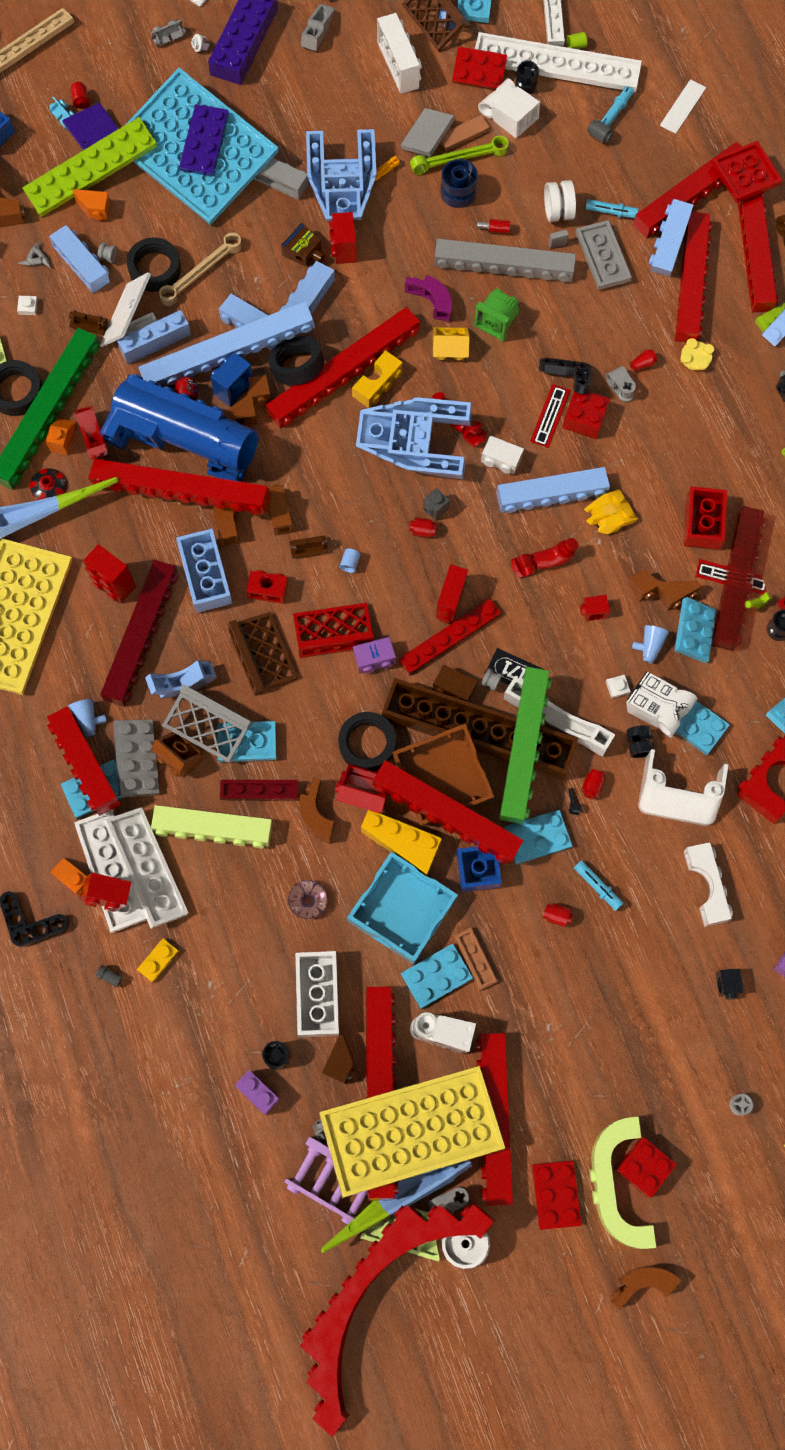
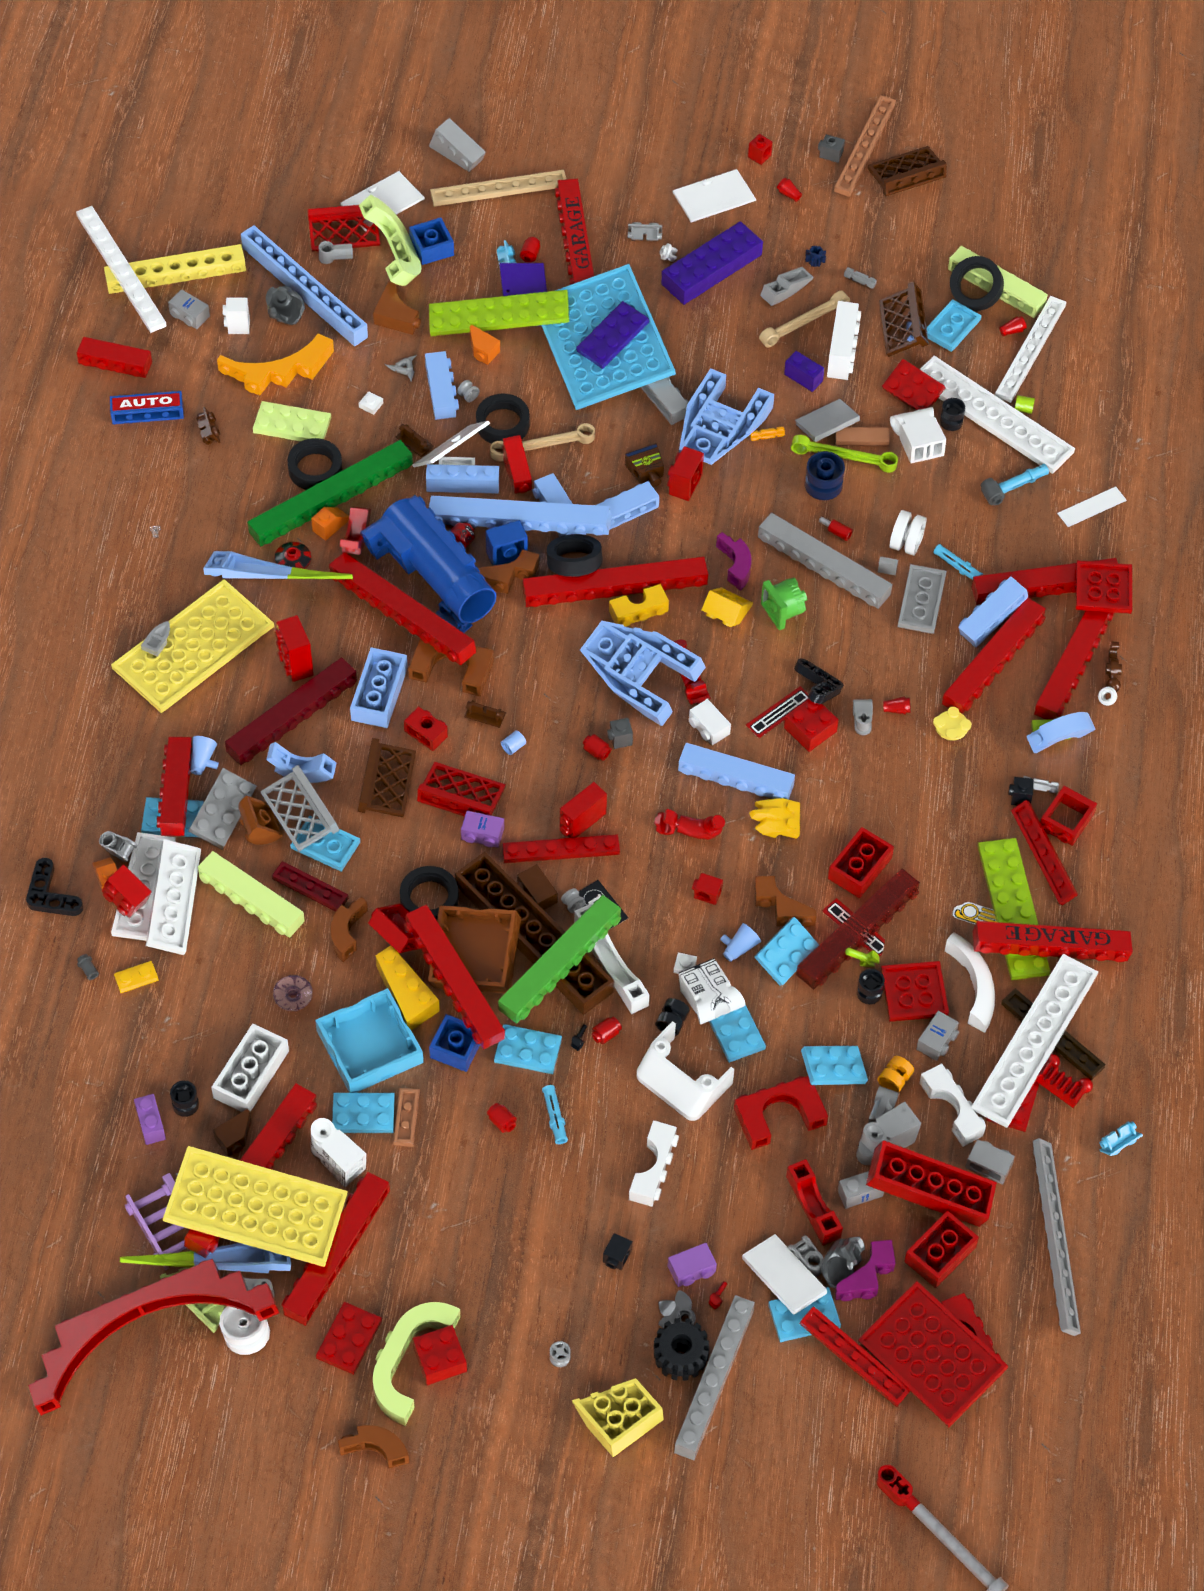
camera: 30 degrees right, 15 degrees down
none -> light grey piece [99,831,138,862]
none -> red slope [503,435,532,494]
none -> red brick [555,178,594,285]
none -> tan piece [759,290,850,348]
none -> dark purple brick [784,351,824,392]

